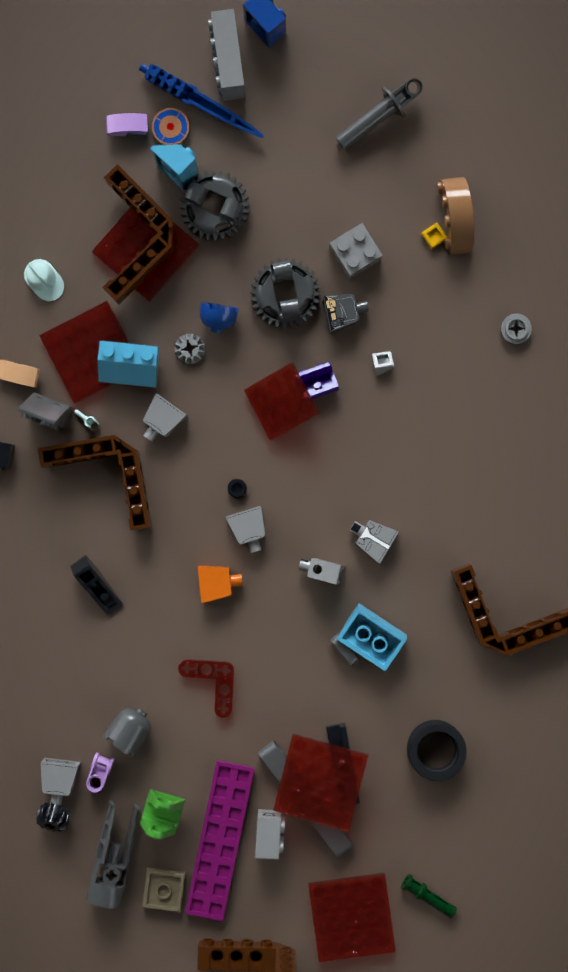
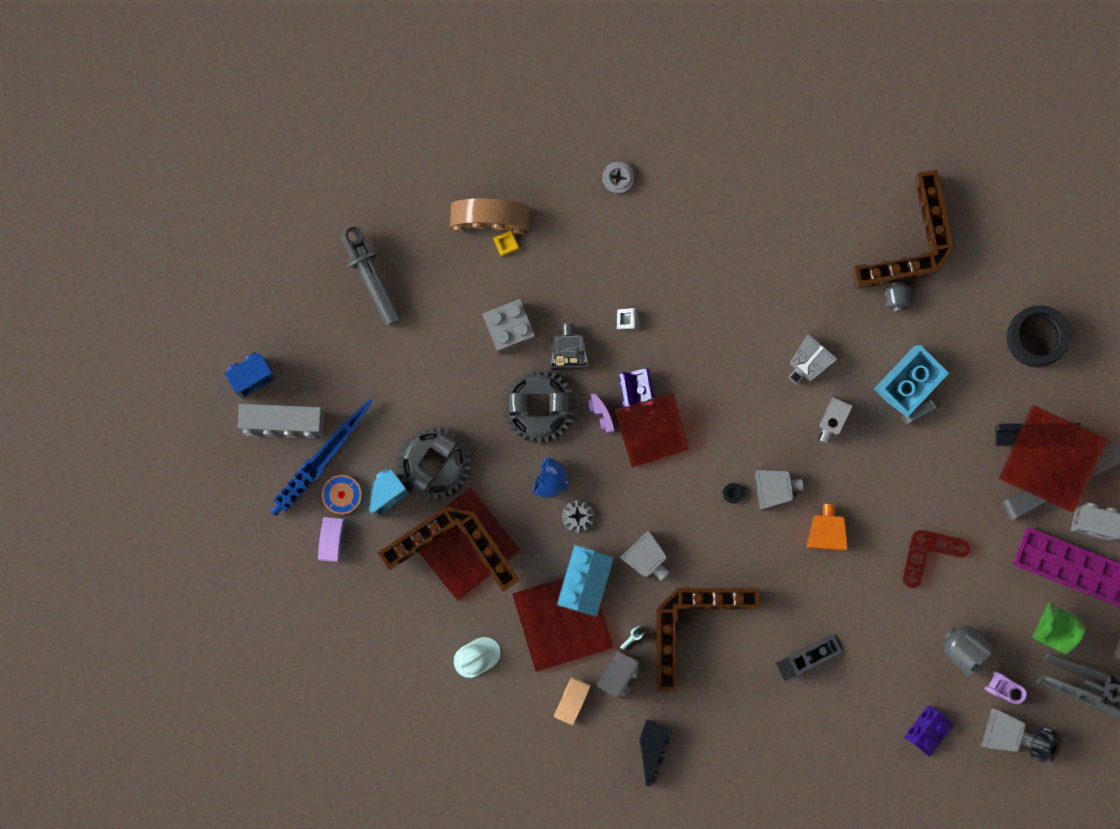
camera: 75 degrees left, 5 degrees down
none -> lavender slope [588,394,614,434]
none -> dark grey head [885,282,912,312]
none -> dark purple bracket [904,706,954,757]

